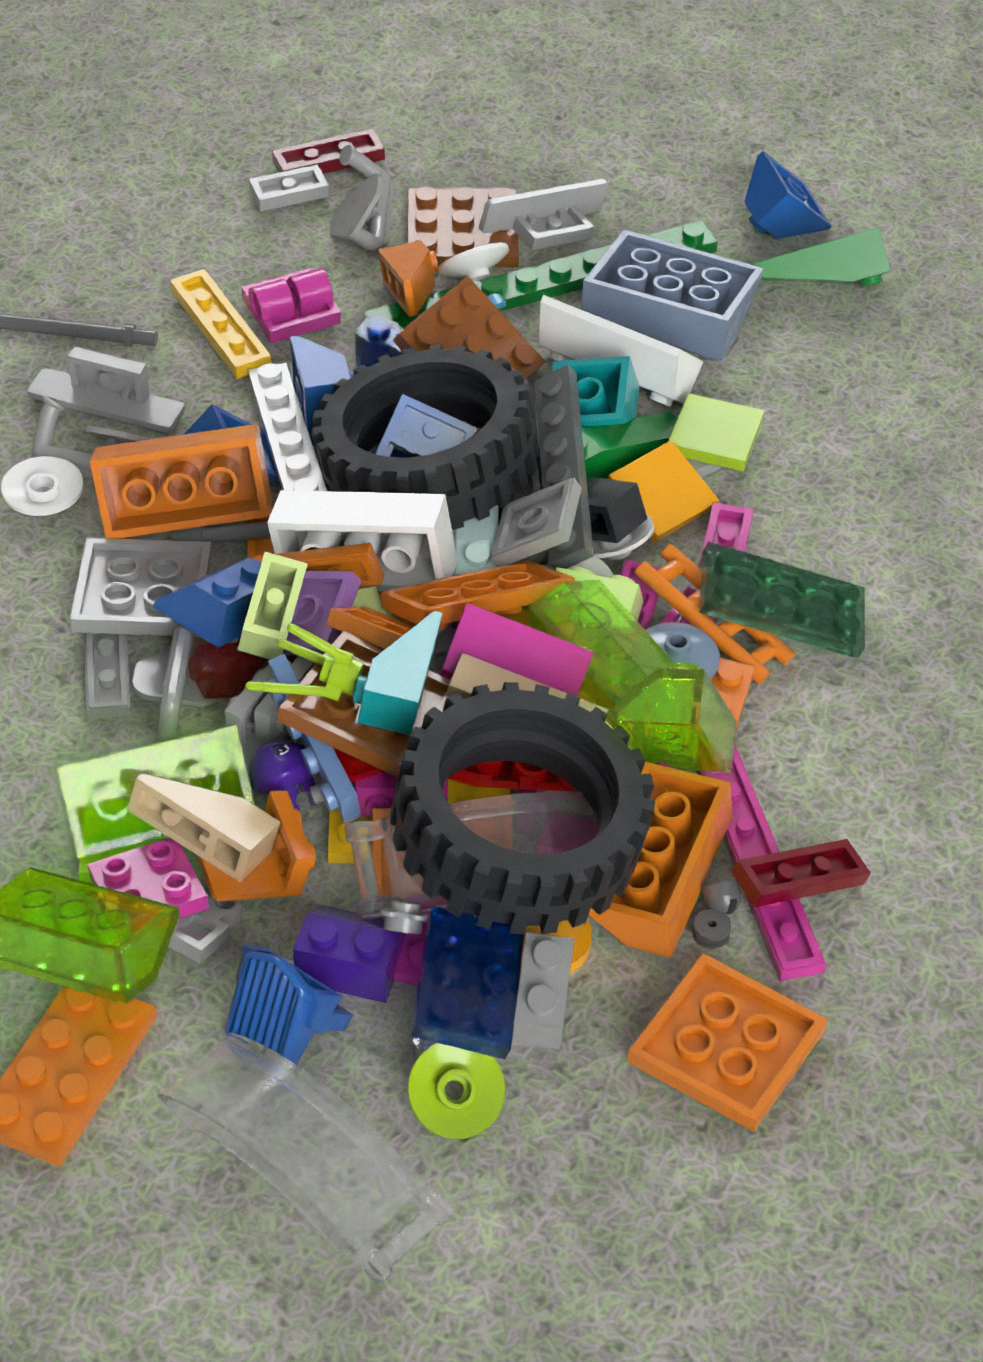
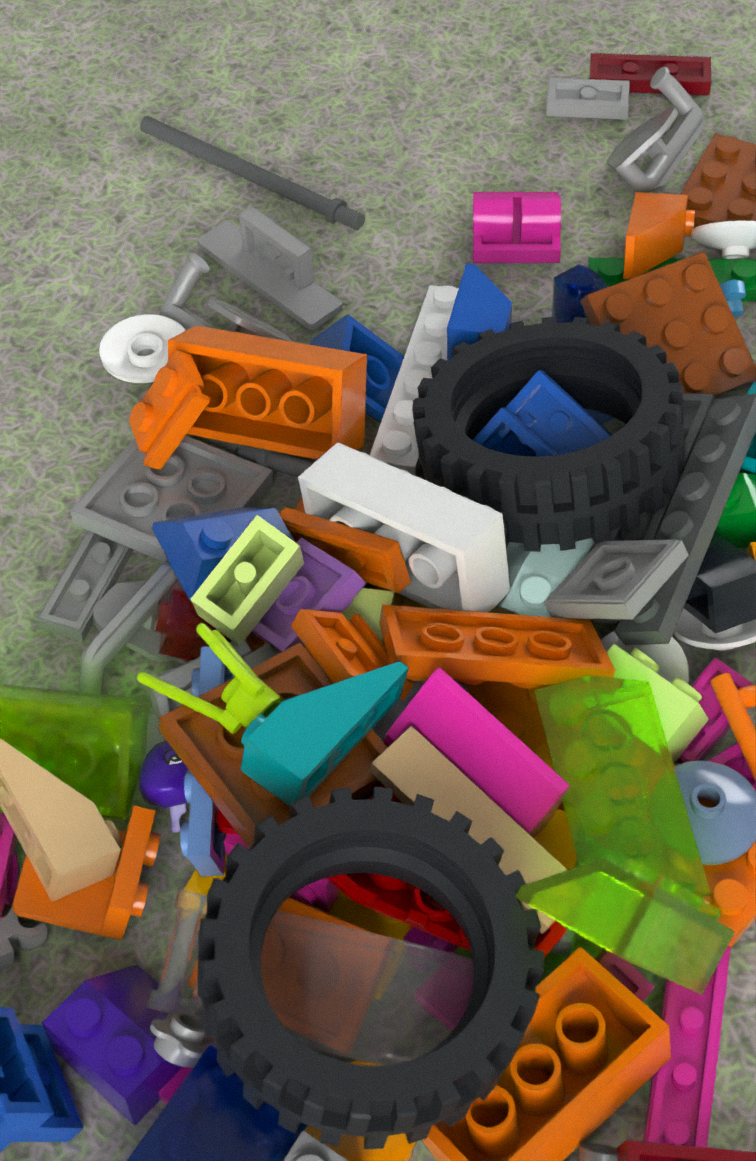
camera: 30 degrees right, 5 degrees up
yellow plate [170,269,271,379] -> none
none -> orange plate [128,350,210,470]

